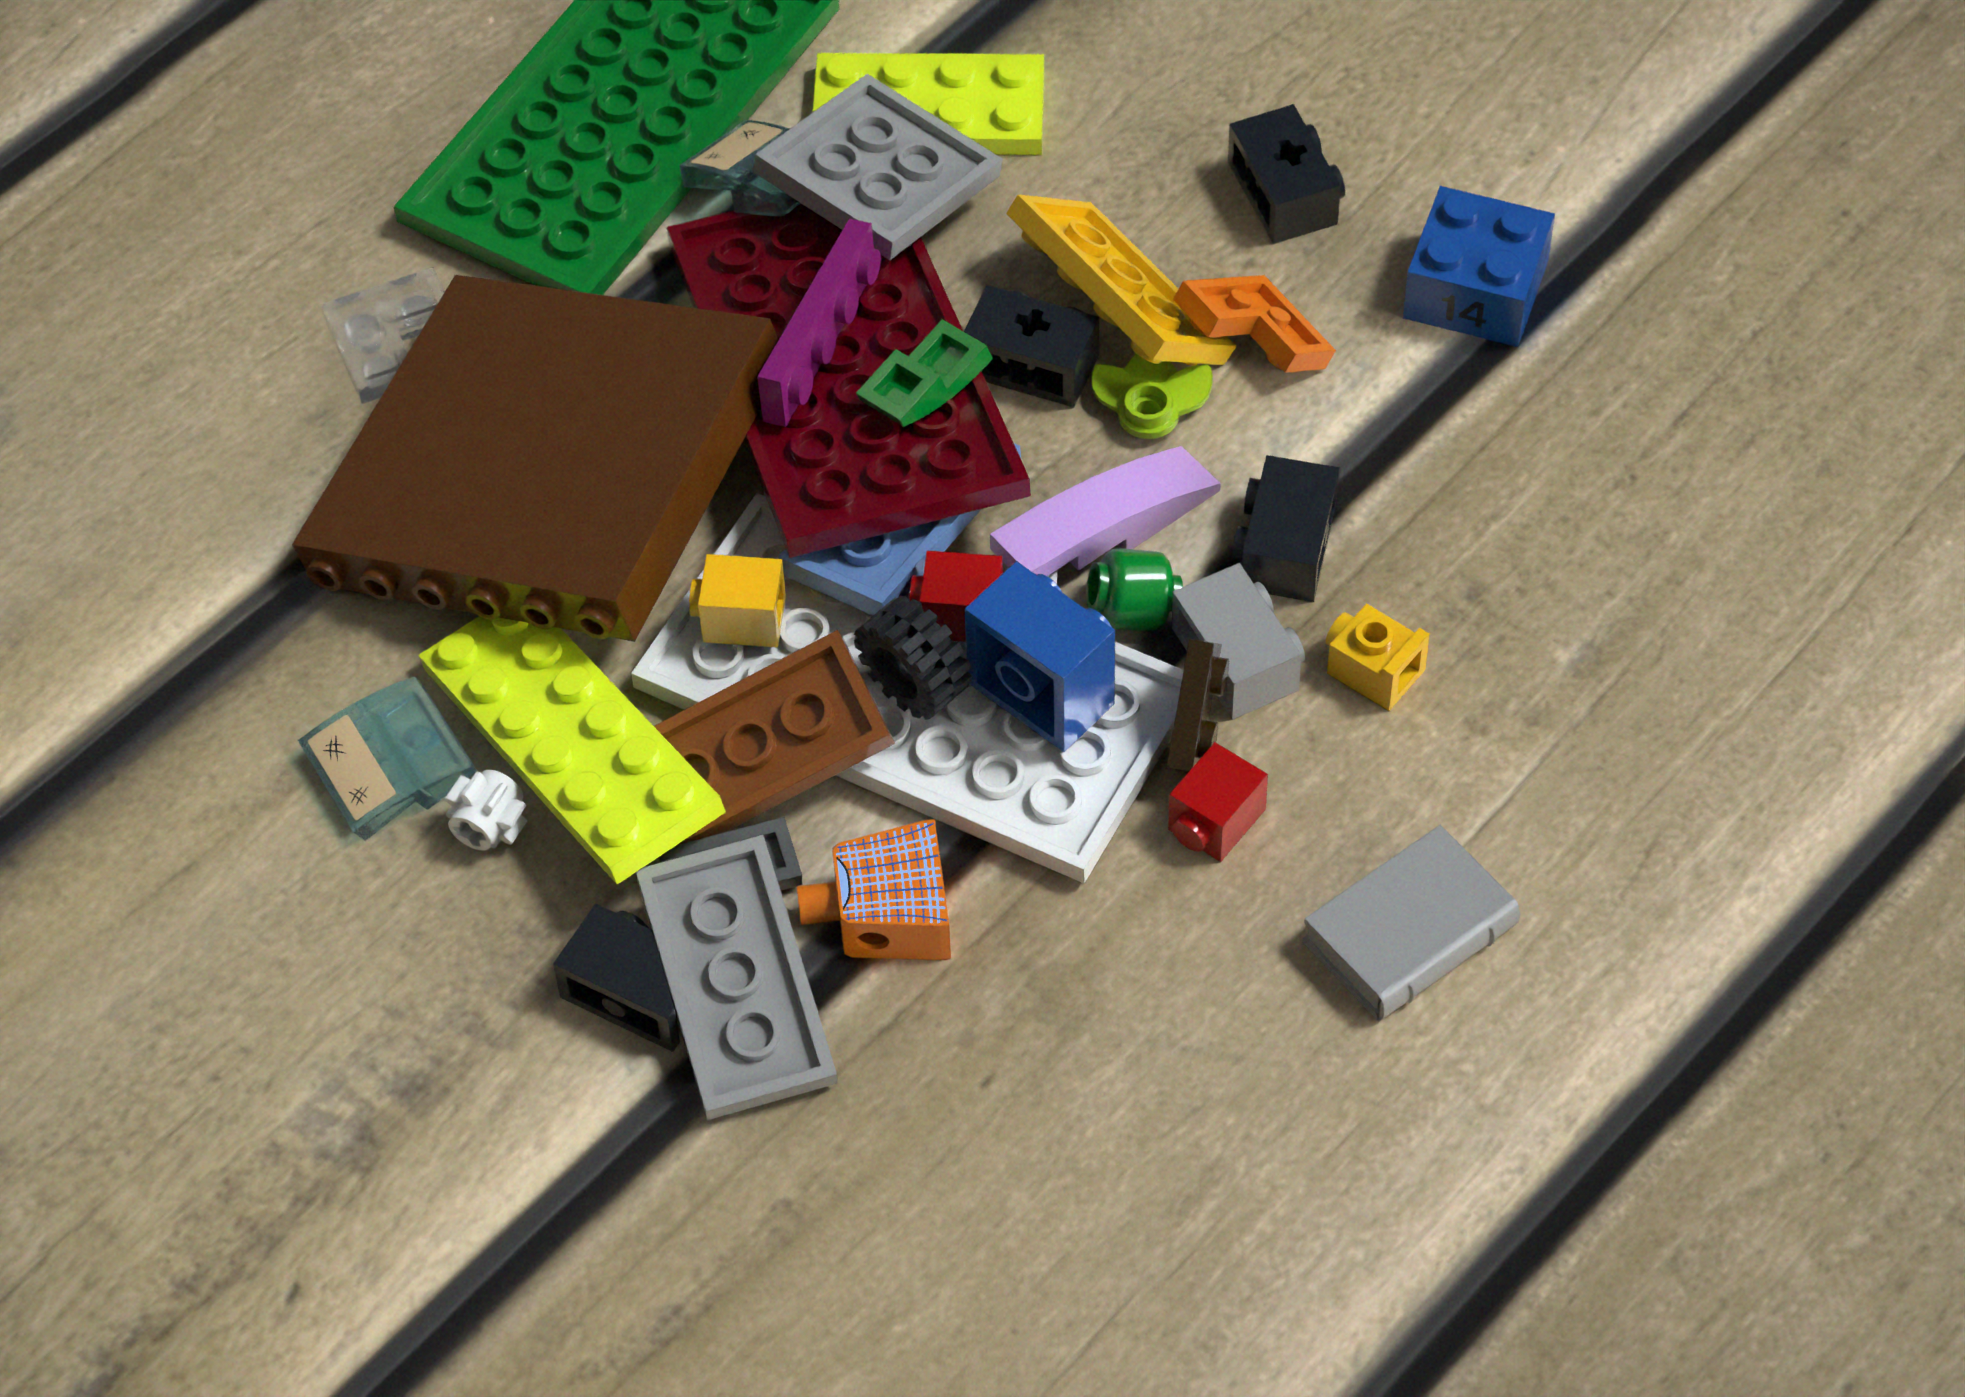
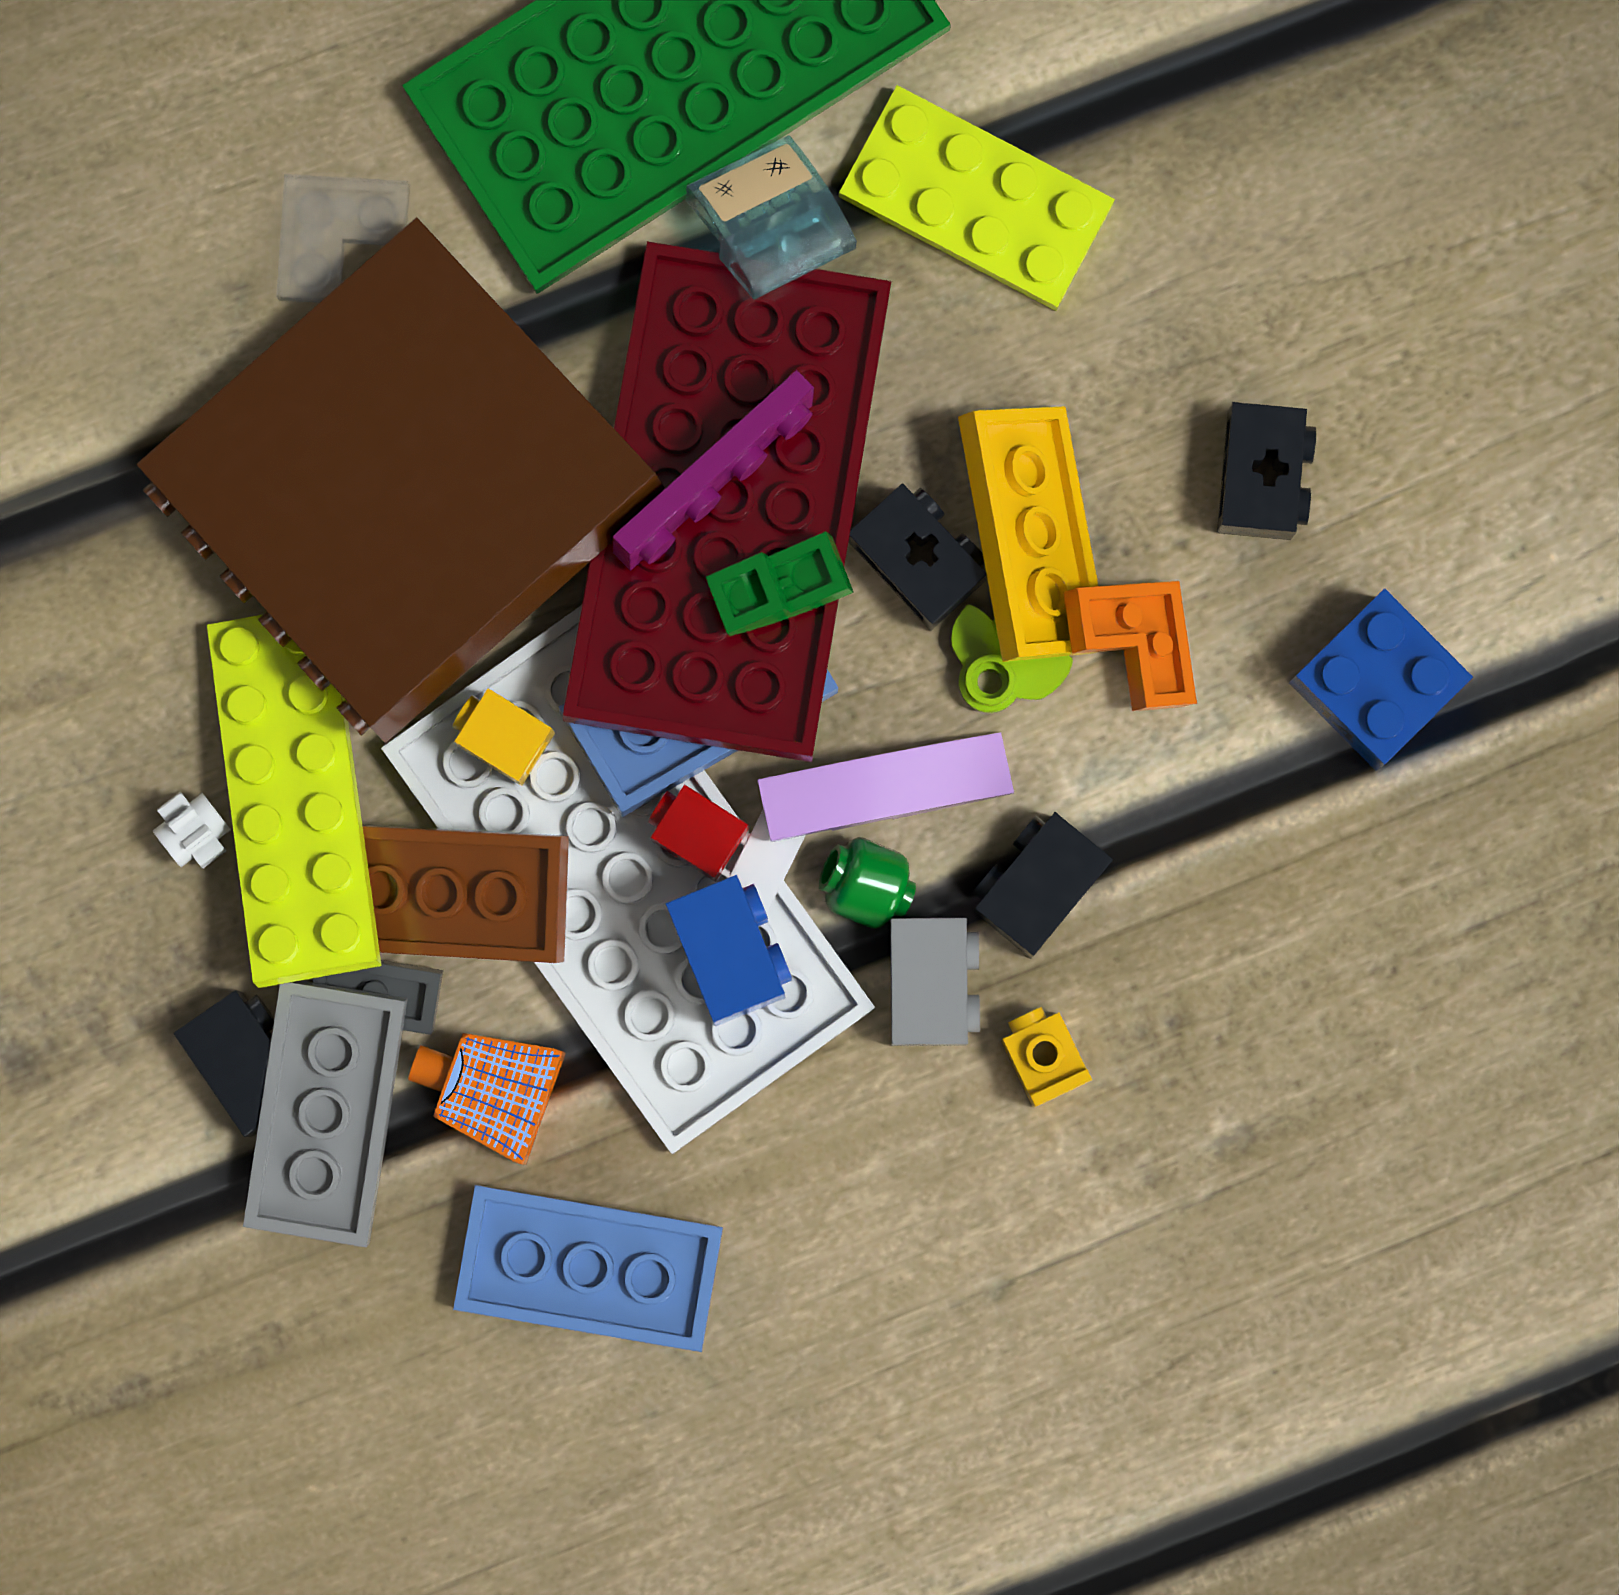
camera: 25 degrees right, 30 degrees up
clear light blue slope [297,677,477,841] -> none
light grey plate [753,74,1003,260] -> none
black tyre [854,596,972,720] -> none
dark brown plate [1167,639,1229,771] -> none
red brick [1168,742,1268,862] -> none
light grey piece [1302,825,1520,1021] -> none
none -> medium blue plate [453,1185,723,1352]

